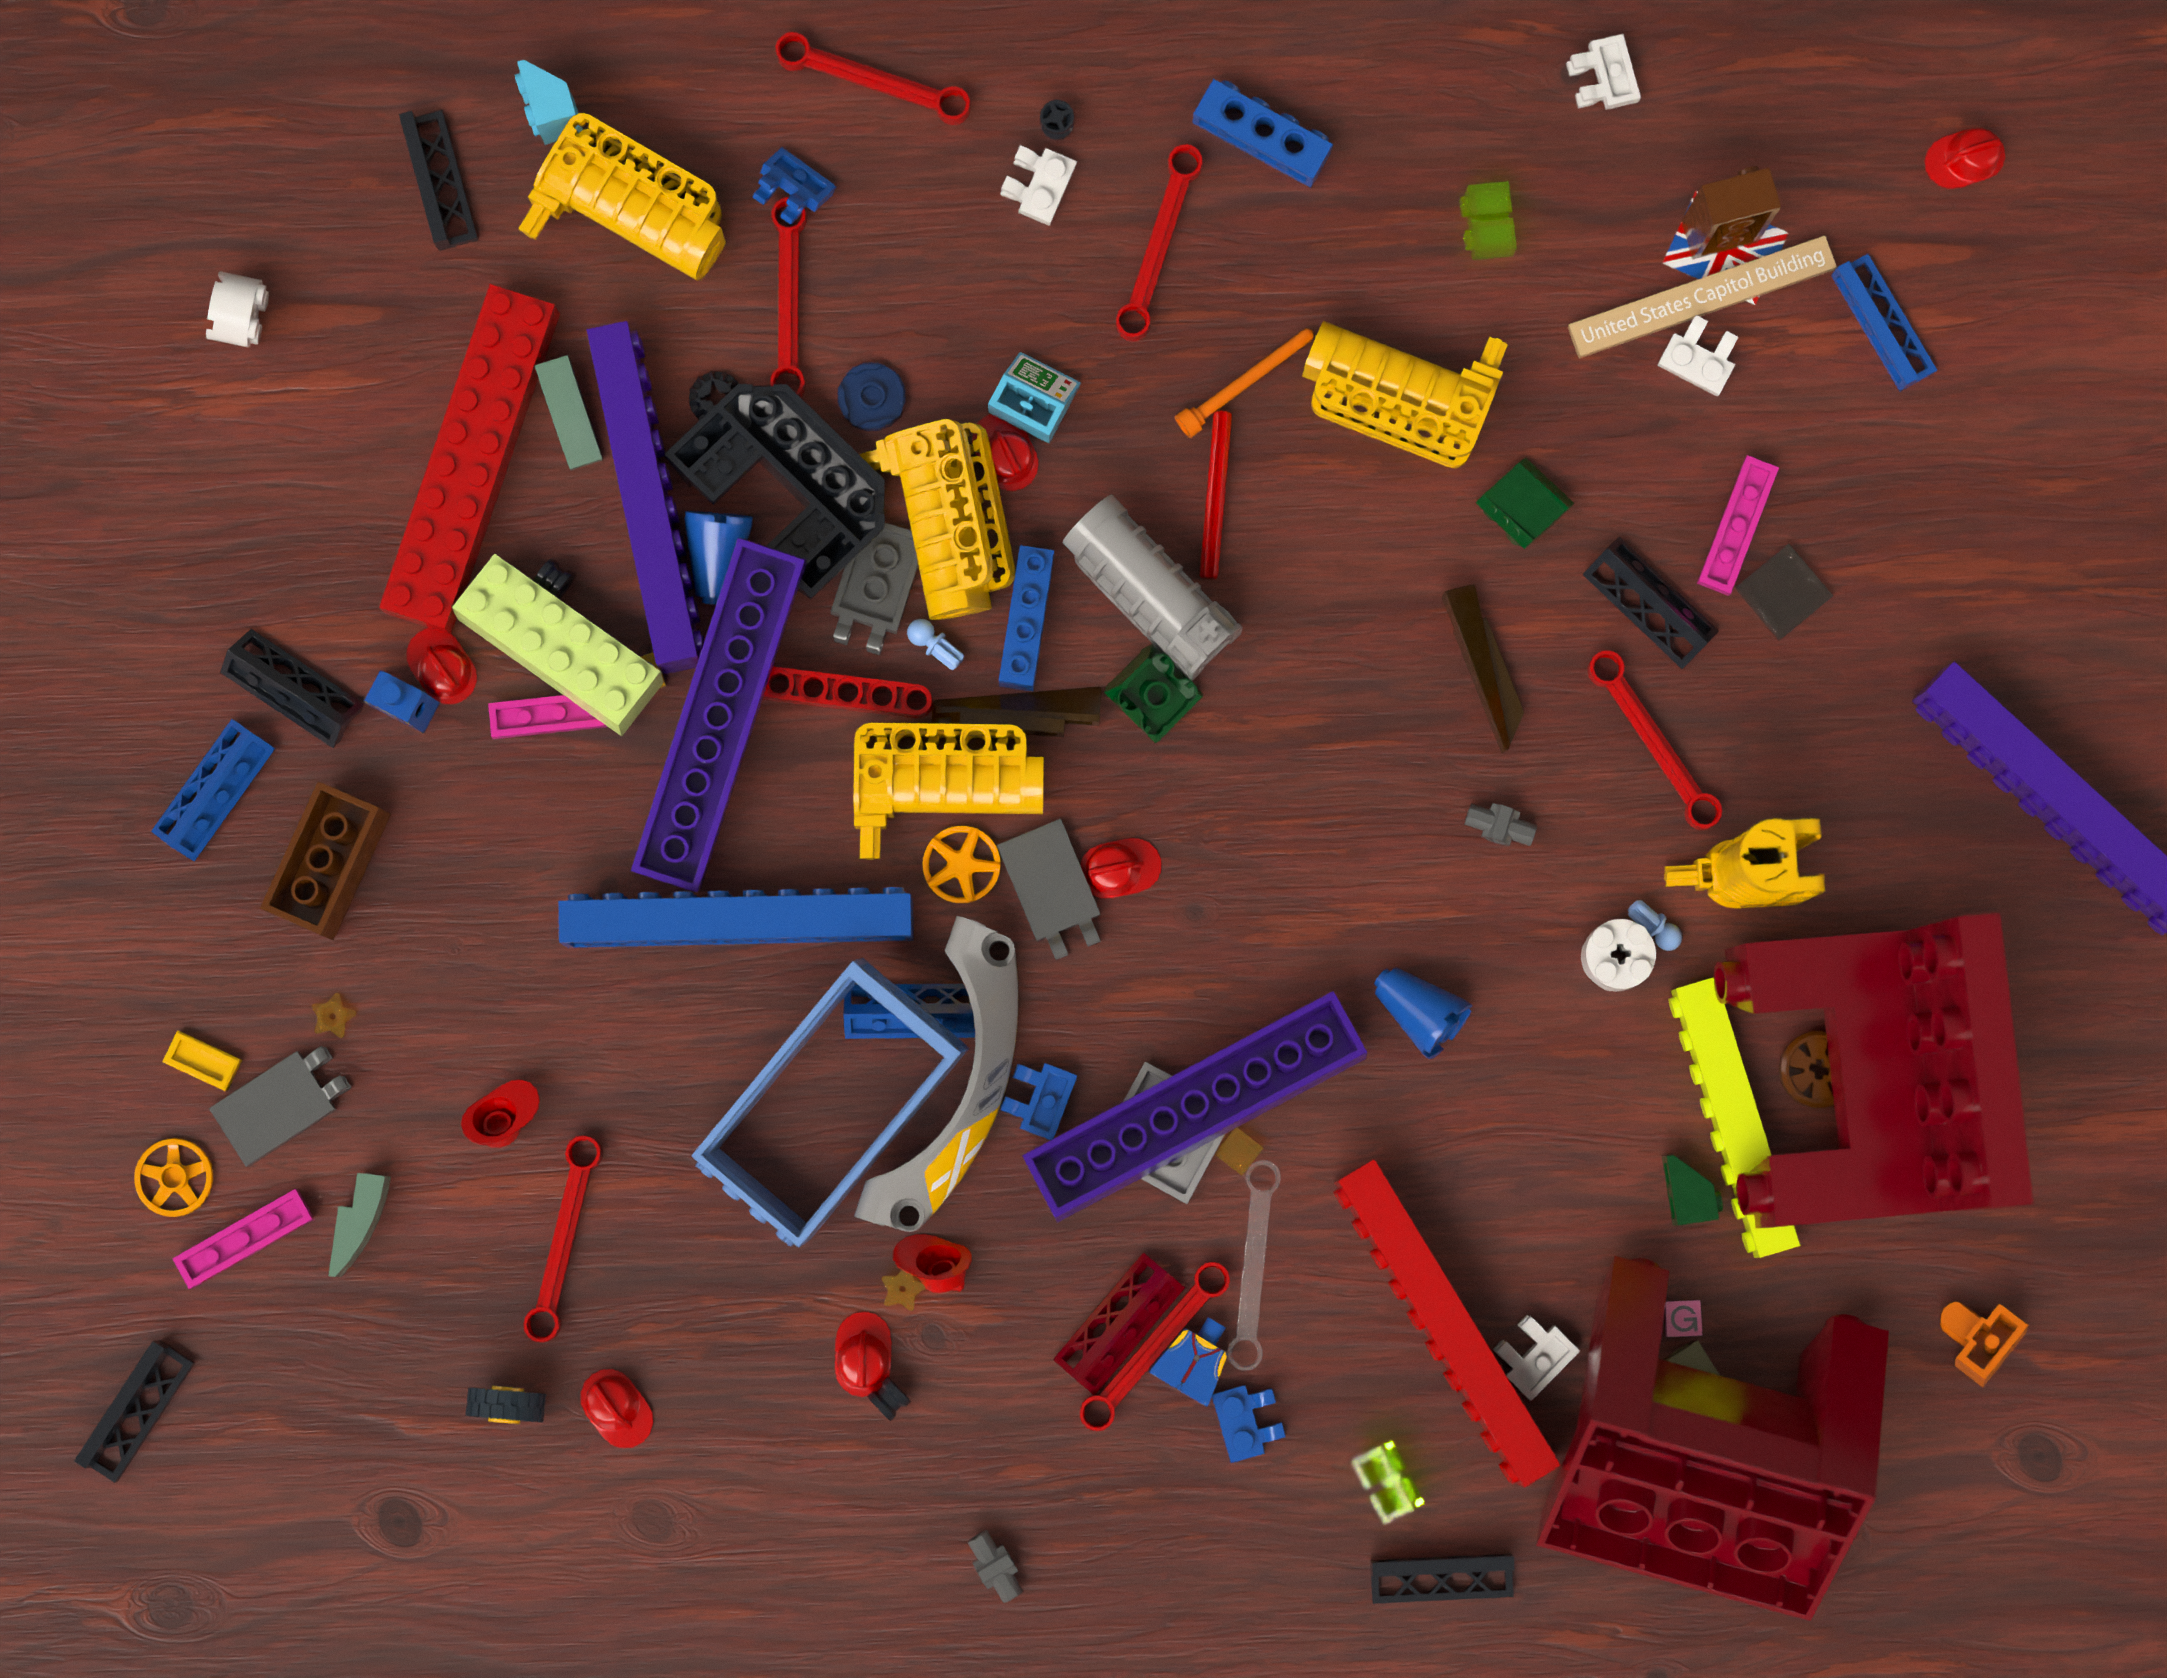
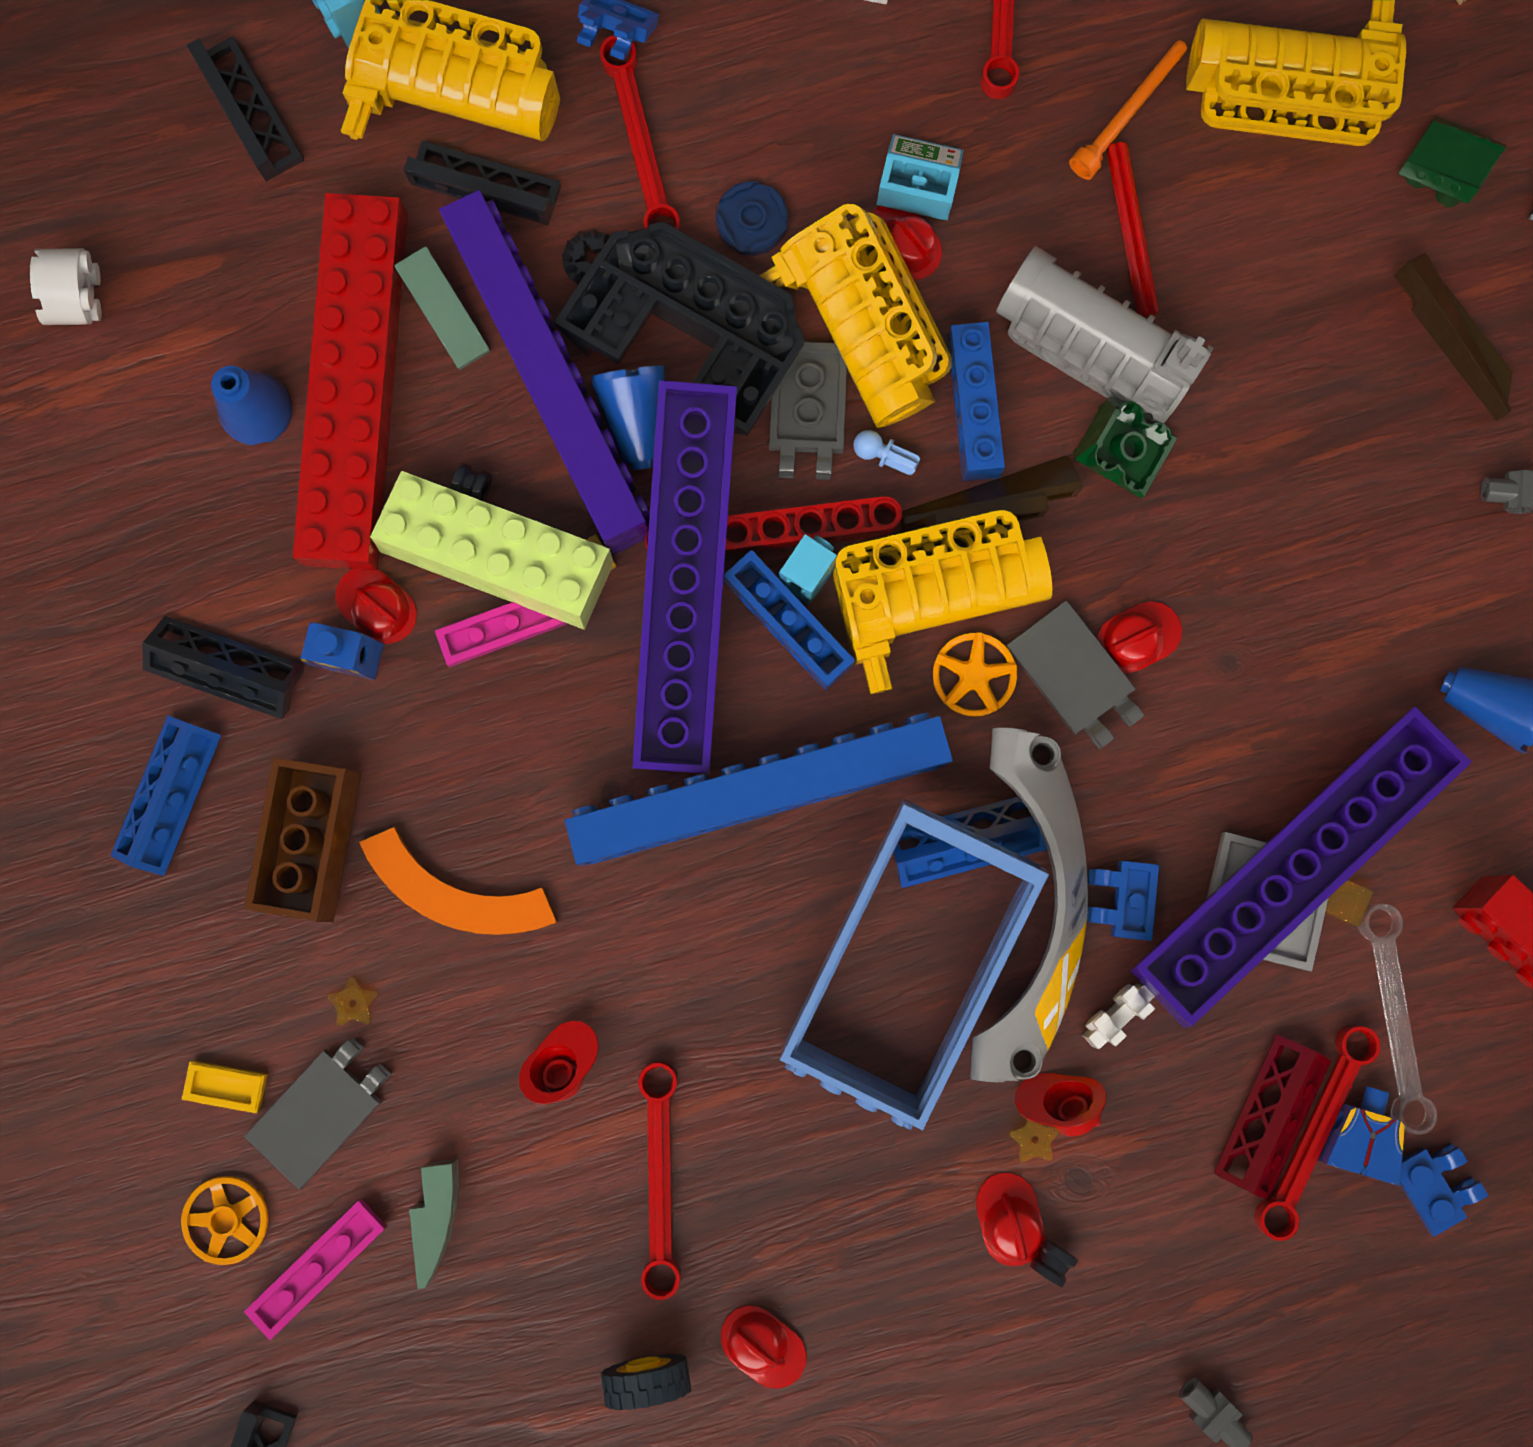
camera: 15 degrees left, 0 degrees up
none -> blue cone [211,366,292,445]
none -> orange tile [359,827,558,935]
none -> black fence [404,140,561,226]
none -> blue brick [724,550,855,692]
none -> medium azure brick [779,534,837,606]
none -> white plate [1082,984,1155,1049]

